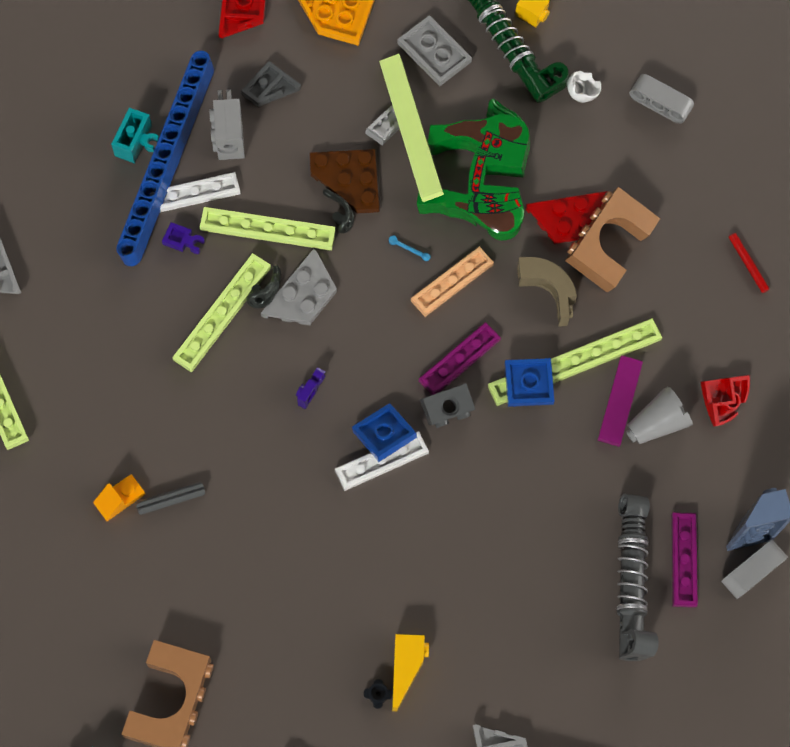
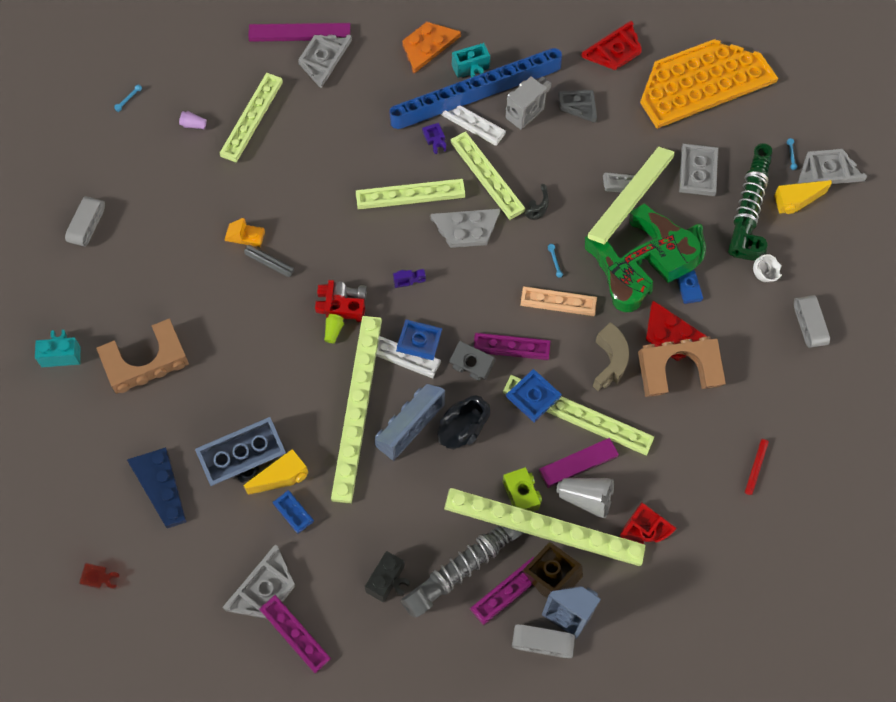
camera: 50 degrees right, 5 degrees down
pearl dark grey piece [246,265,281,309] -> none
reddish brown plate [310,149,379,214] -> none
none -> sand blue slope [195,417,286,486]
none -> blue plate [273,490,314,534]
none -> red hips [315,280,367,322]
none -> lime cone [324,314,344,344]
none -> yellowish green plate [331,316,382,504]
none -> pearl dark grey brick [365,551,410,603]
none -> sand blue slope [375,384,445,461]
none -> orange wing [402,22,461,73]
none -> black hair [437,395,490,450]
none -> yellowish green plate [444,488,646,566]
none -> lime brick [502,467,542,512]
none -> dark brown slope [523,542,583,599]
none -> blue plate [677,269,703,304]

